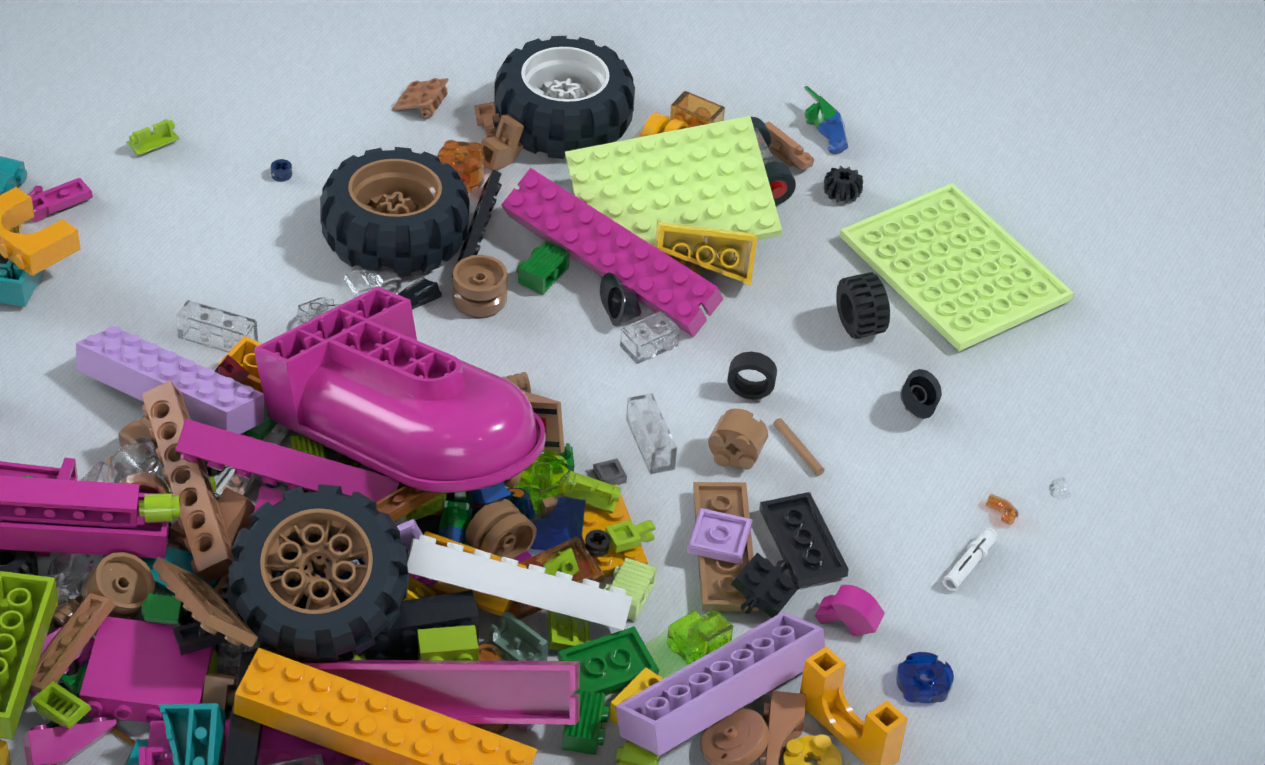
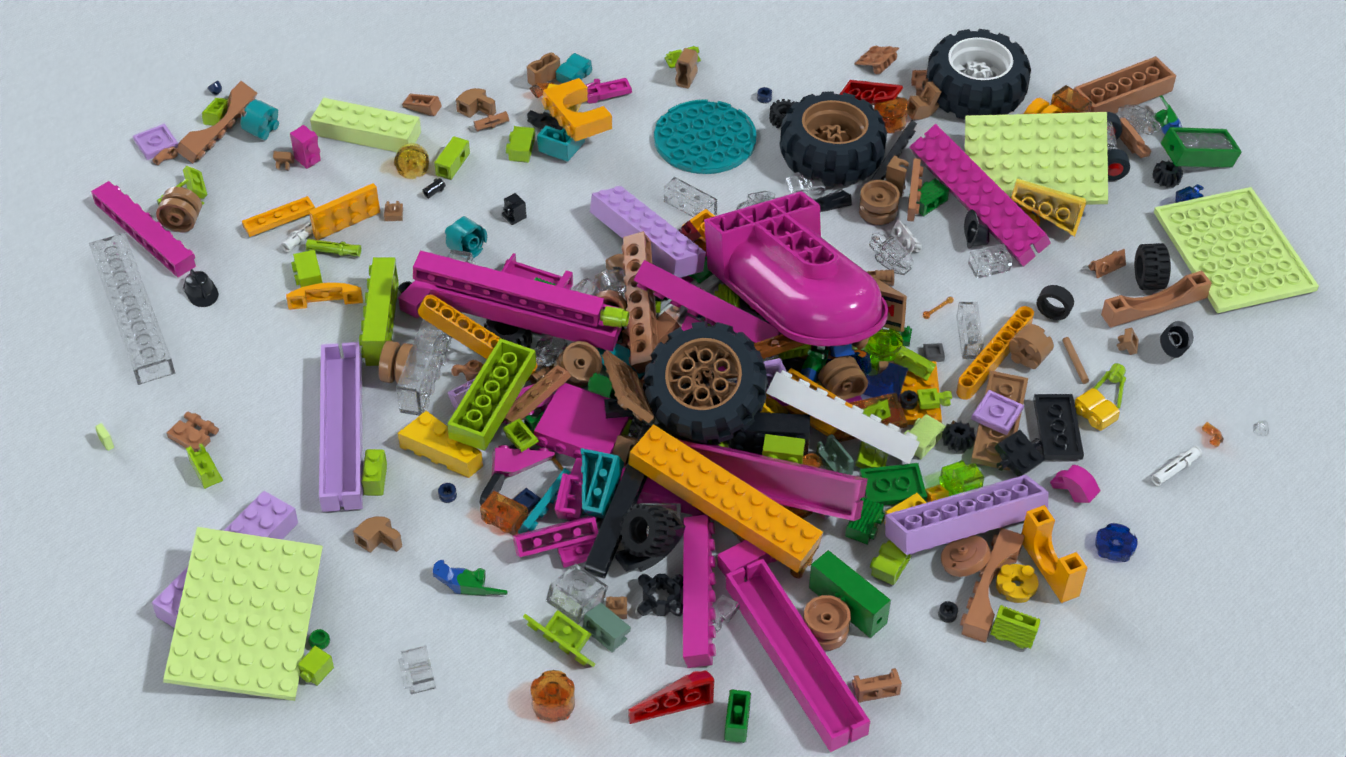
camera: 20 degrees right, 5 degrees up
none -> teal tile [654,99,757,174]
none -> medium nougat brick [675,48,698,89]
none -> black tyre [769,99,795,129]
none -> red wedge [840,80,903,105]
none -> clear hinge [869,233,914,275]
none -> medium nougat hinge [885,155,909,198]
none -> white hinge [890,219,922,256]
none -> nougat plate [907,158,923,222]
none -> clear orange hinge [923,296,954,319]
none -> light orange slope [926,484,949,502]
none -> black gear [942,420,976,453]
none -> light orange beam [956,306,1034,400]
none -> nougat brick [1071,56,1176,113]
none -> yellow brick [1075,388,1120,431]
none -> nougat hinge [1089,249,1126,278]
none -> lime plant [1094,363,1126,409]
none -> nougat arch [1101,271,1212,328]
none -> clear hinge [1117,105,1162,135]
none -> medium nougat tile [1117,328,1139,355]
none -> green brick [1161,127,1242,167]
none -> clear blue plate [1175,184,1204,203]

